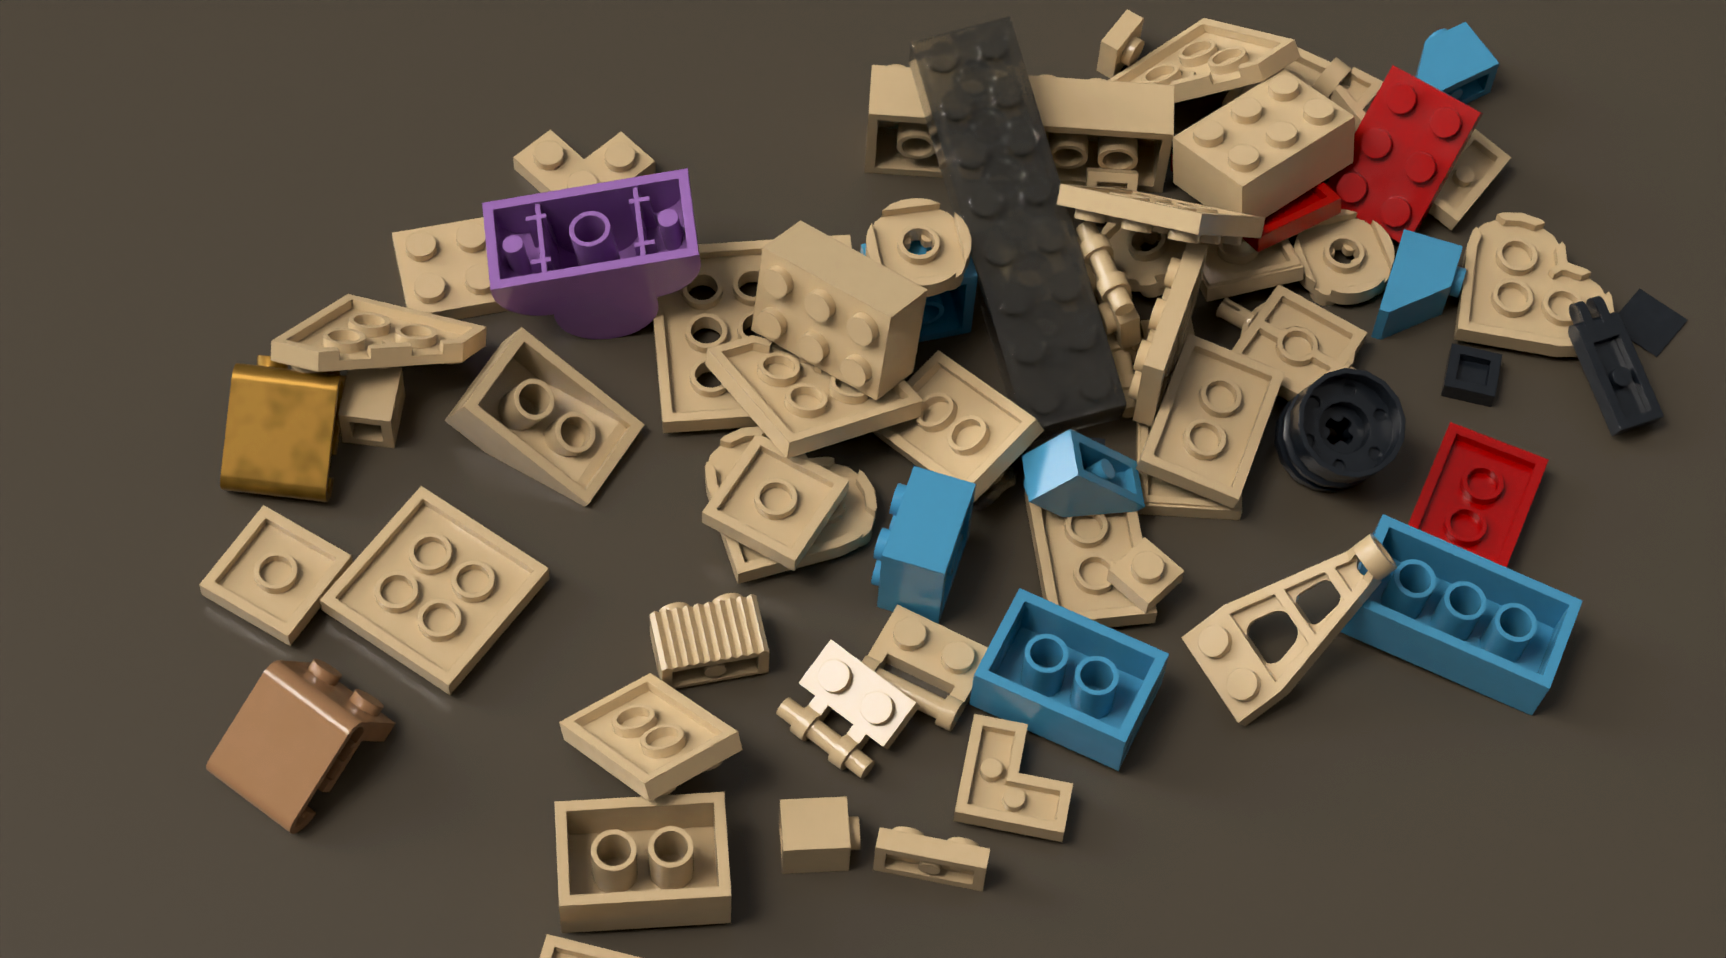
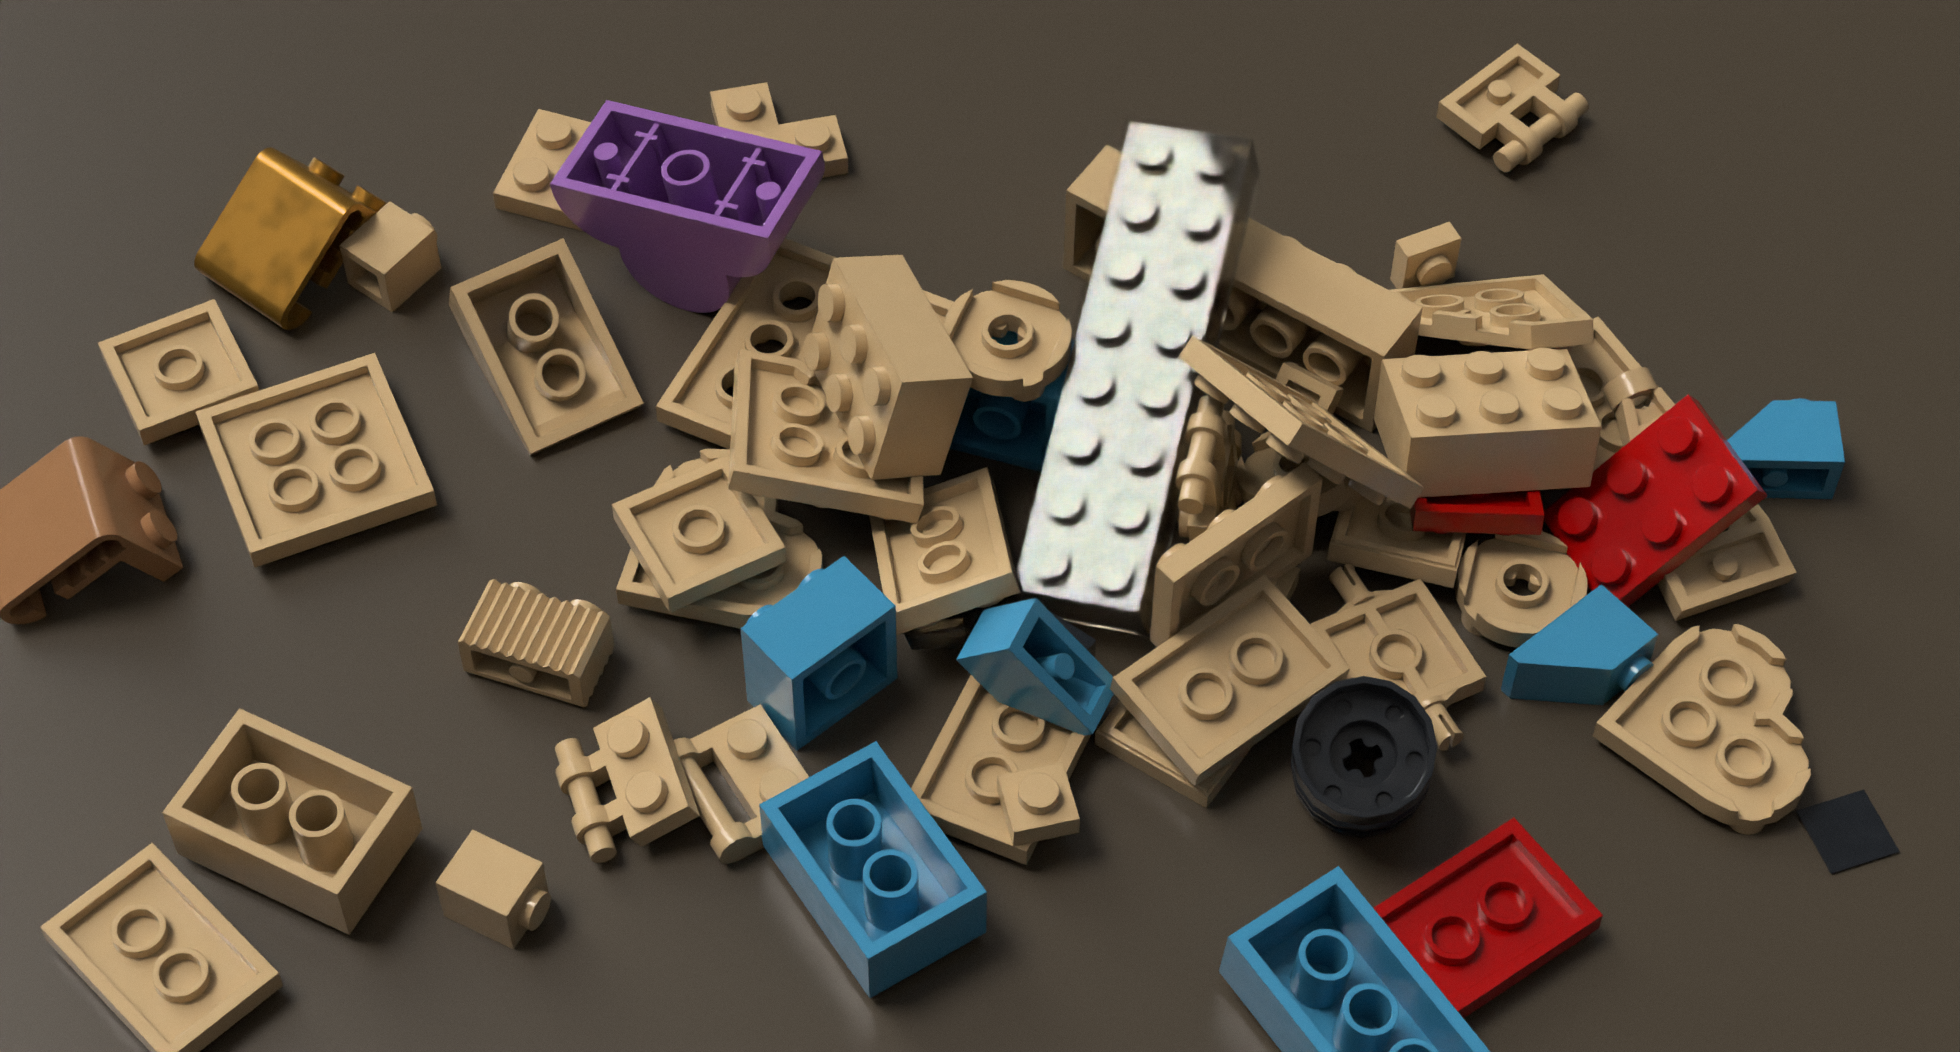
camera: 35 degrees right, 5 degrees down
tan plate [271,294,487,373] -> none
tan plate [559,673,743,802] -> none
tan plate [873,826,990,891] -> none
tan plate [953,714,1073,842] -> none
tan plate [1181,533,1397,726] -> none
black tile [1441,343,1503,407] -> none
black hinge [1568,296,1664,437] -> none

